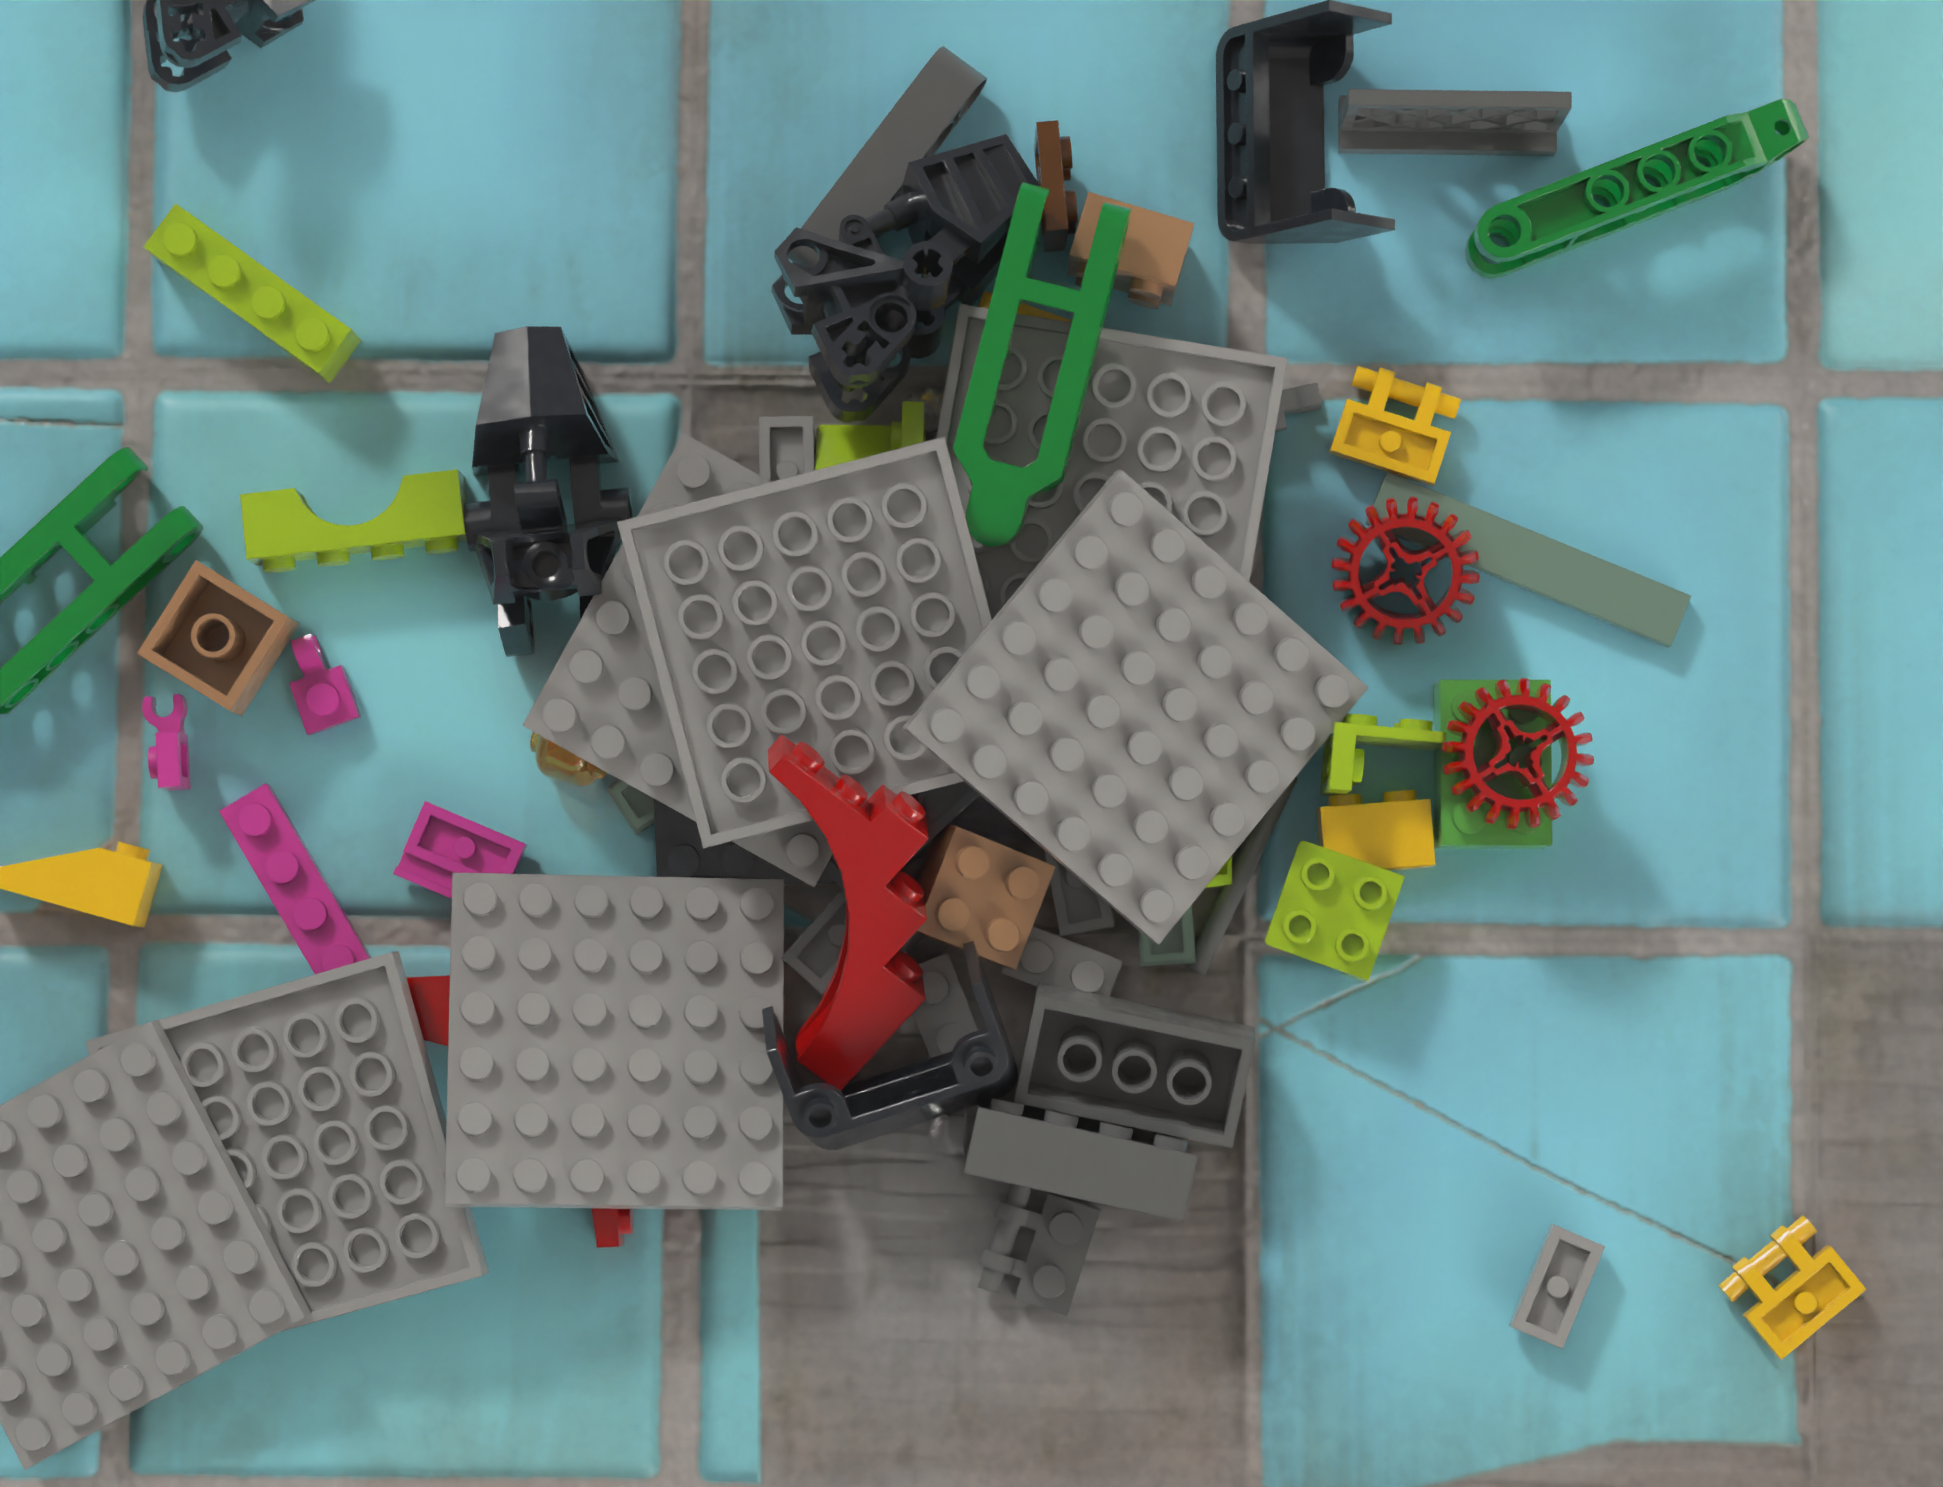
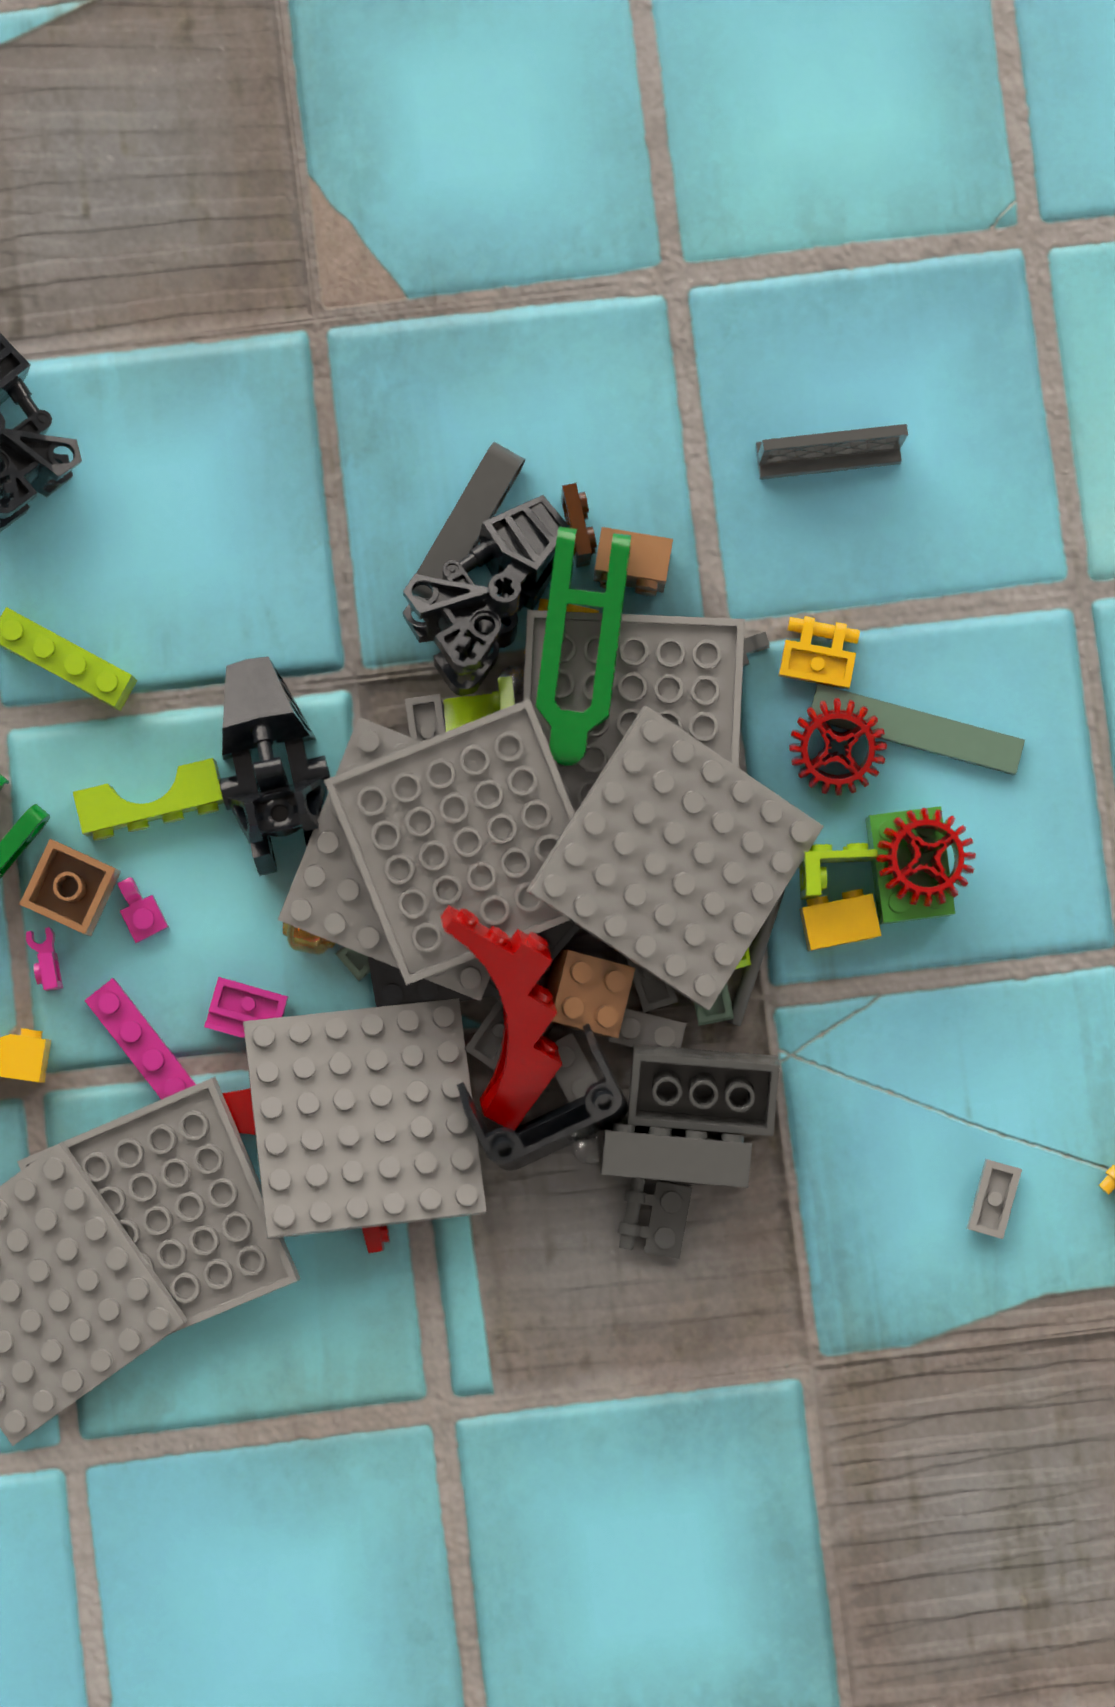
camera: 15 degrees left, 0 degrees up
black windscreen [1216,0,1395,244] -> none
lime bracket [1265,841,1405,982] -> none
green piece [1465,99,1809,279] -> none

